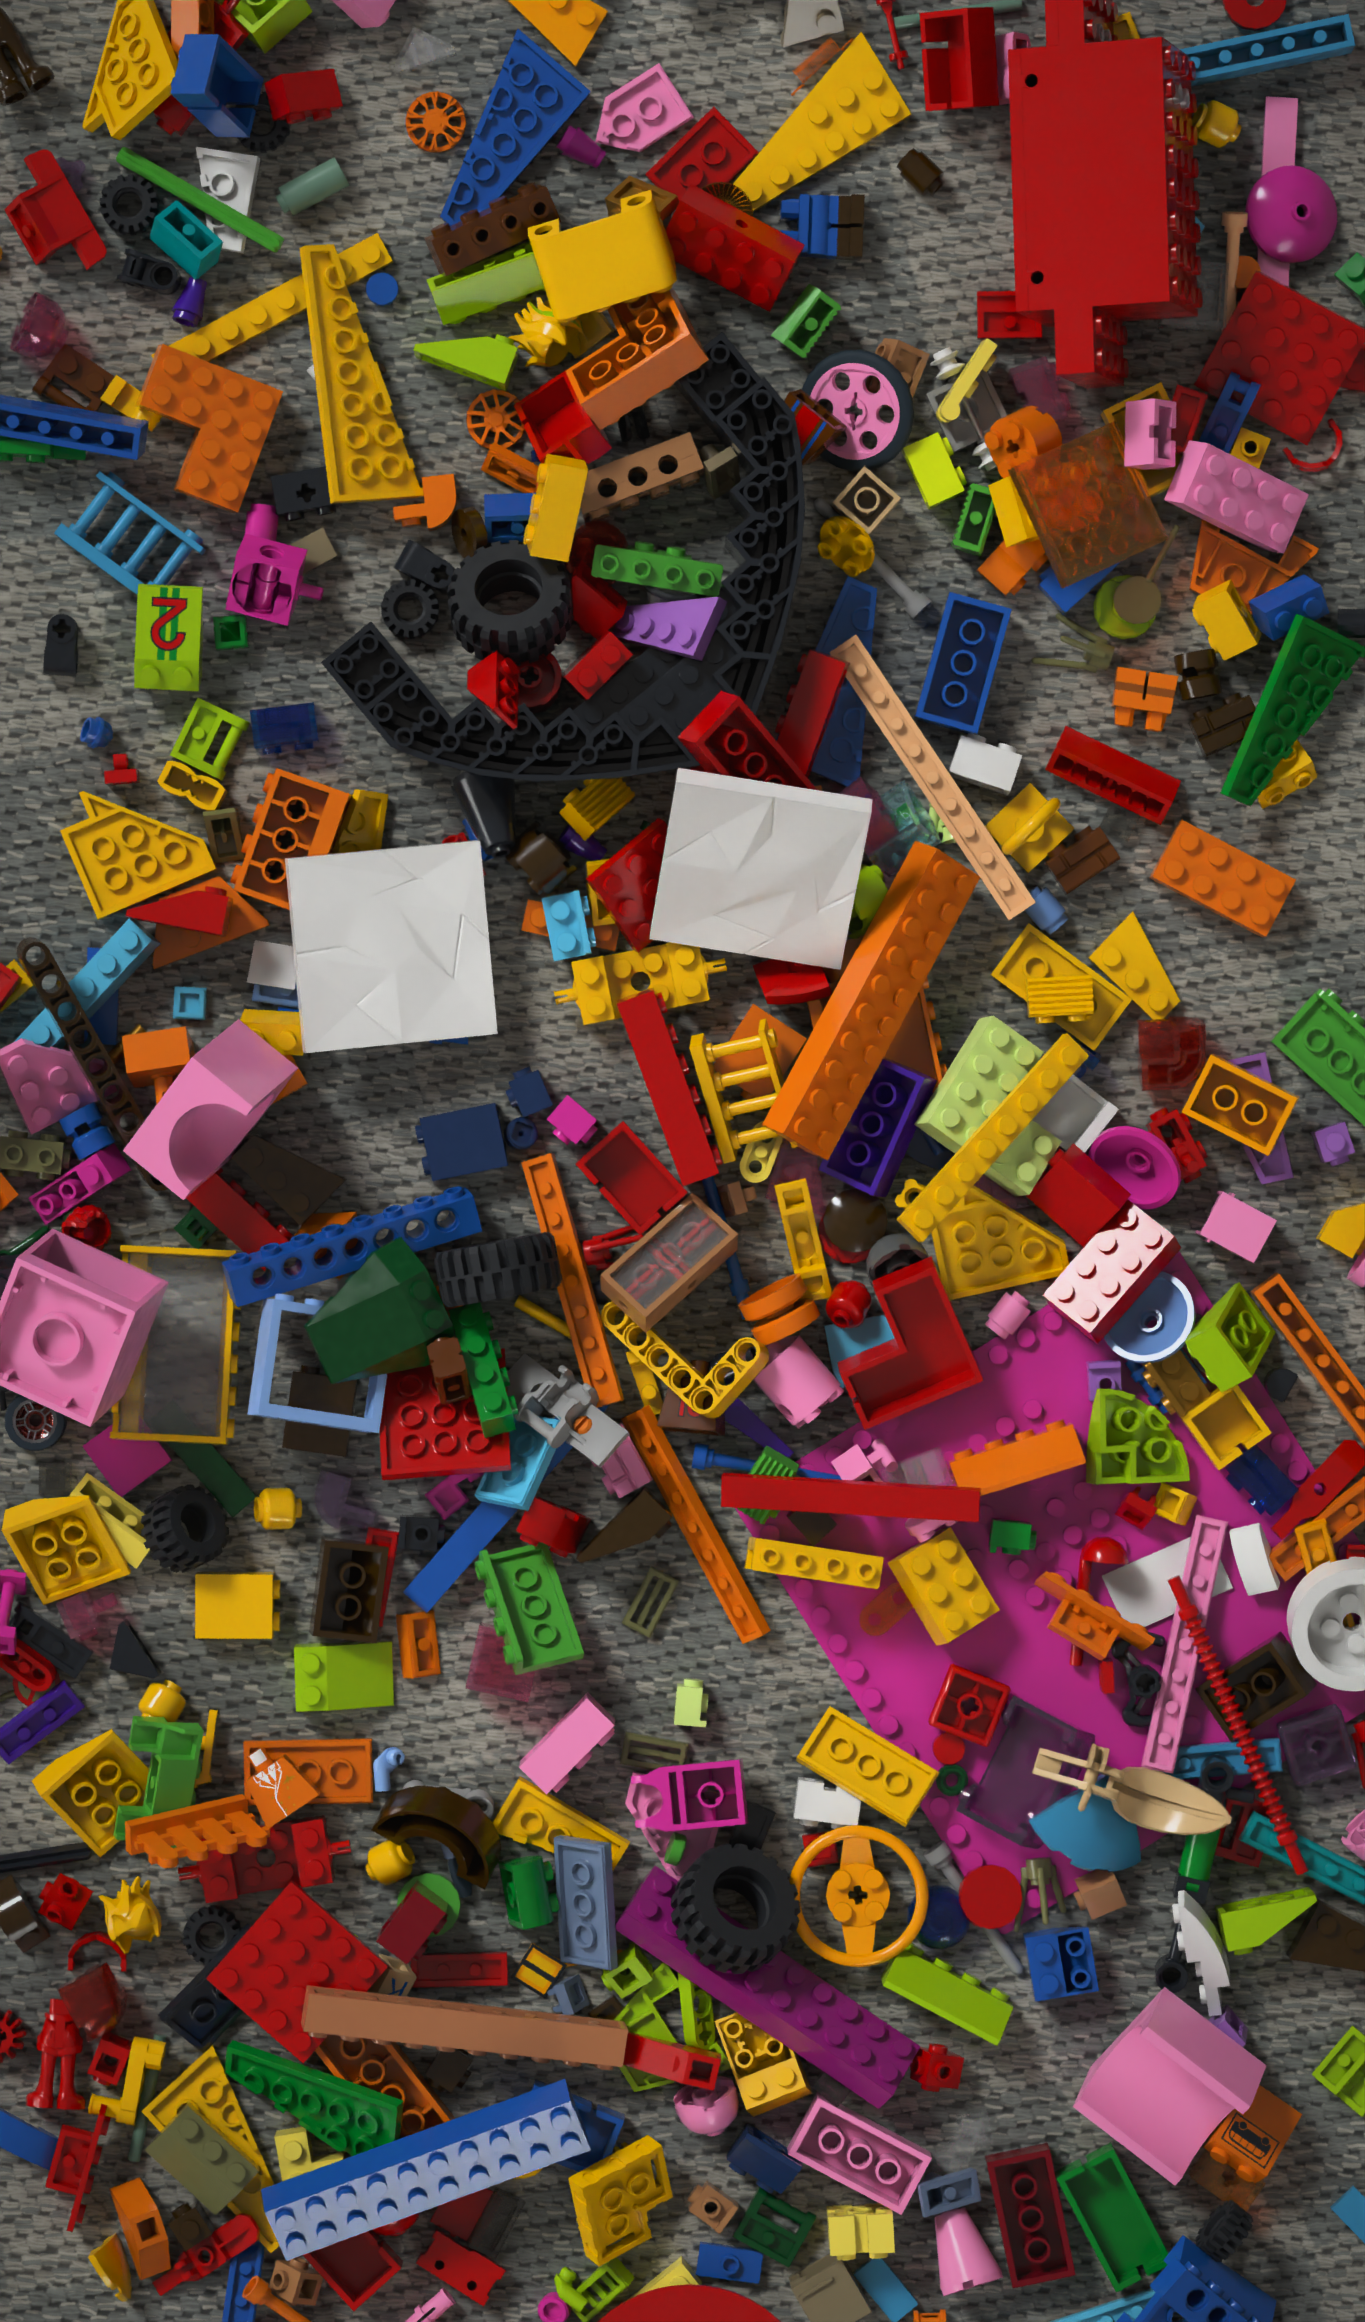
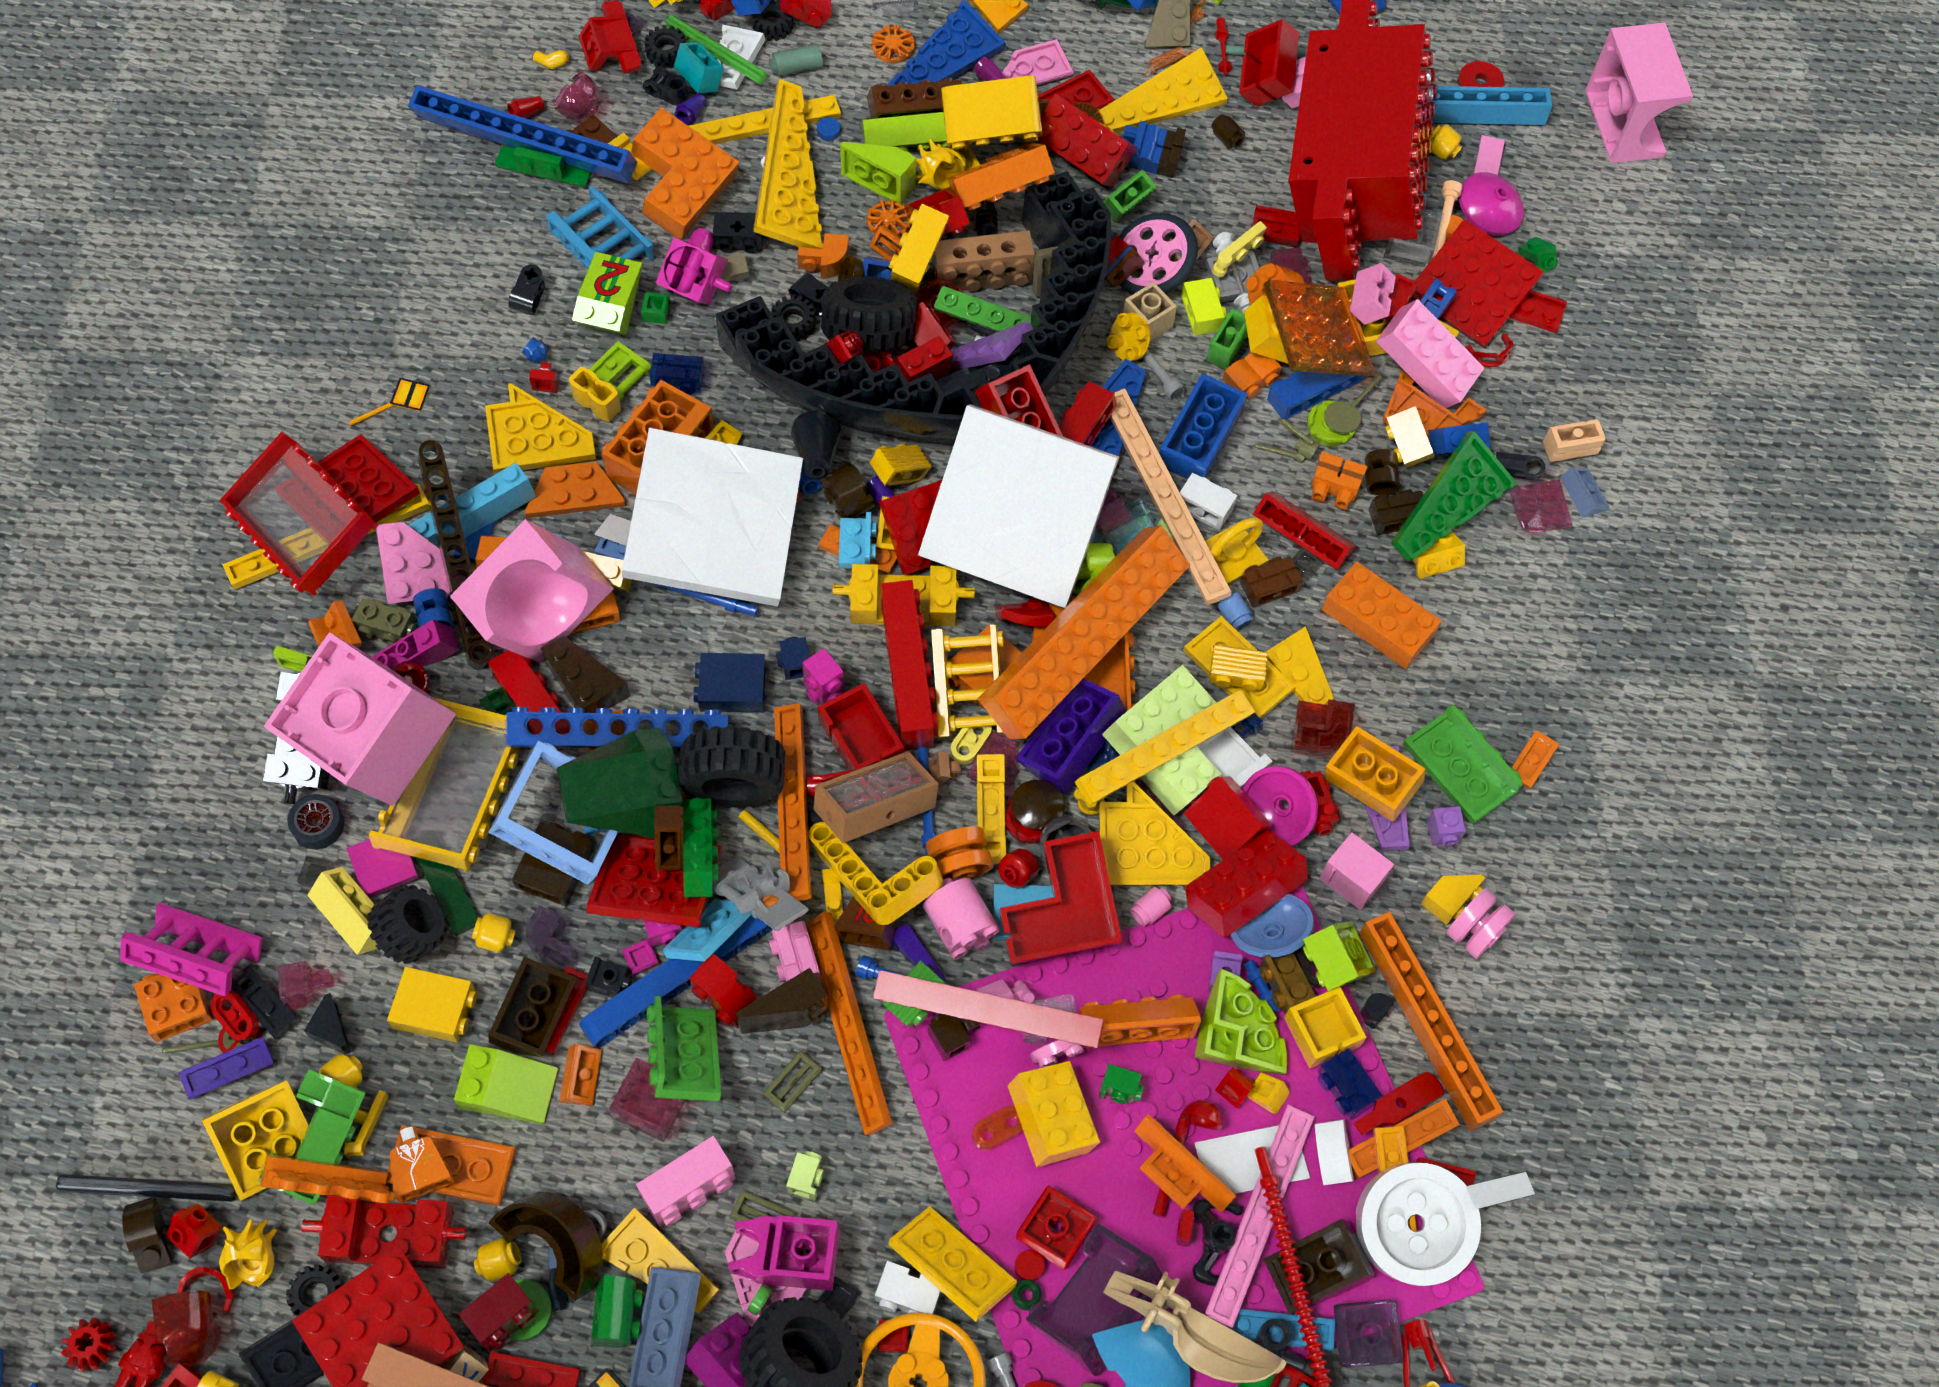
camera: 10 degrees right, 25 degrees down
yellow slope [1,1495,131,1605] -> none
red slope [126,886,233,937] -> none
olive slope [203,808,245,863] -> none
light blue arm [373,1747,405,1792] -> none
dark blue tile [504,1117,538,1151] -> none
yellow panel [744,1537,884,1589] -> none

